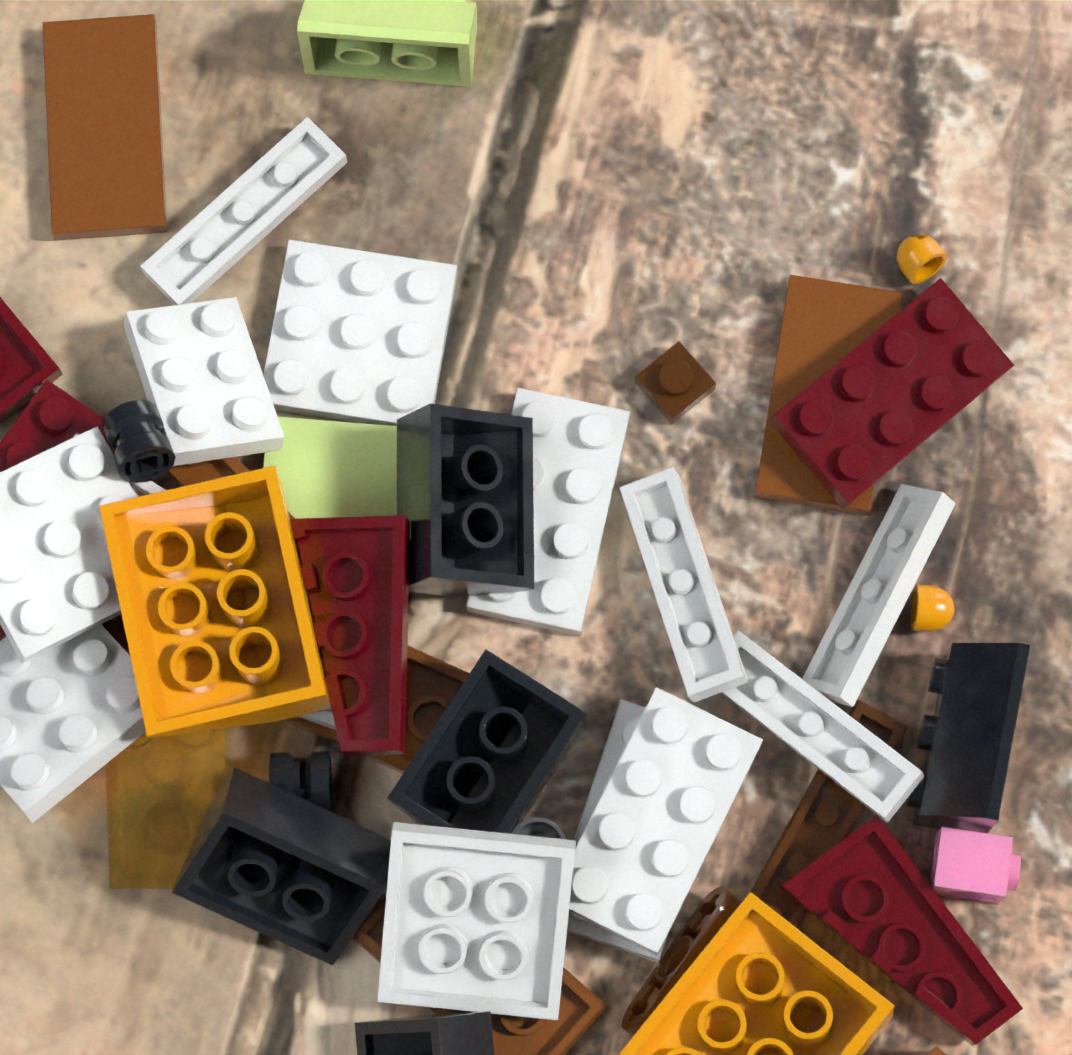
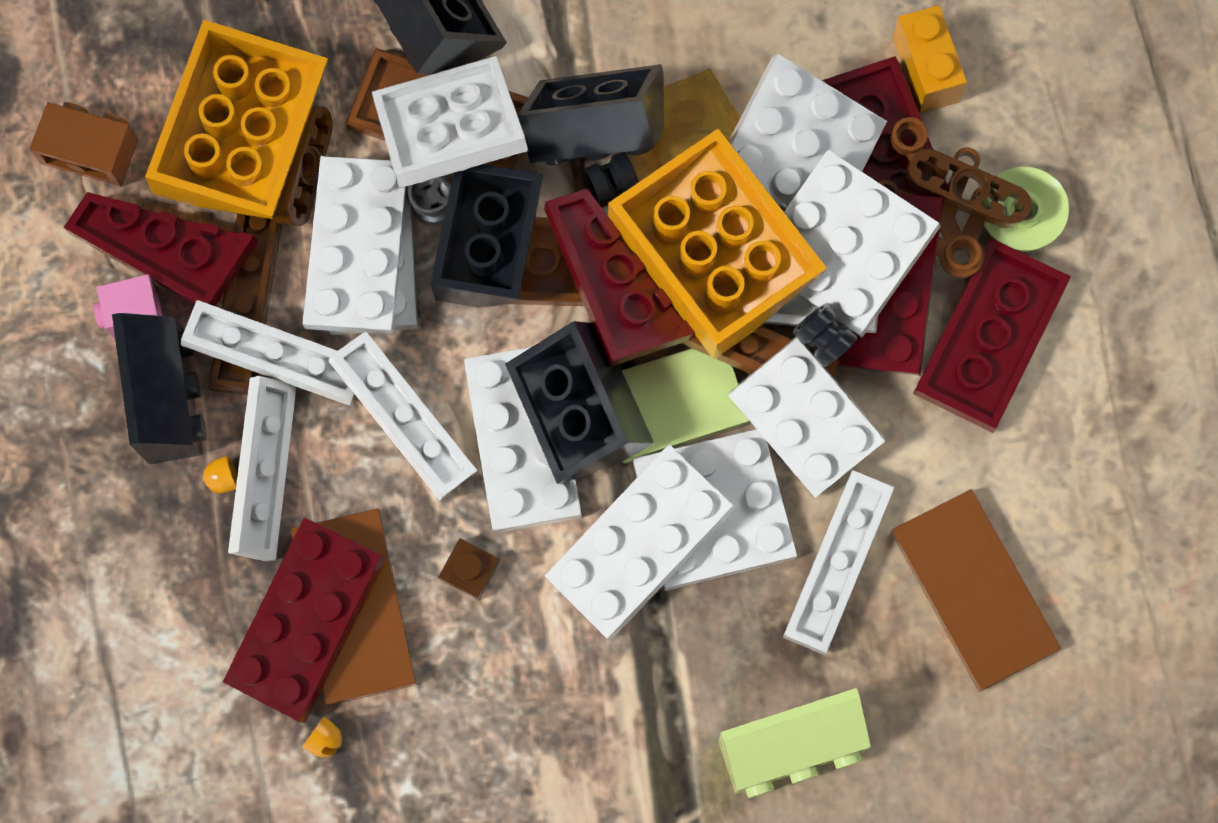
camera: 160 degrees right, 0 degrees up
none -> white plate [545,444,736,640]

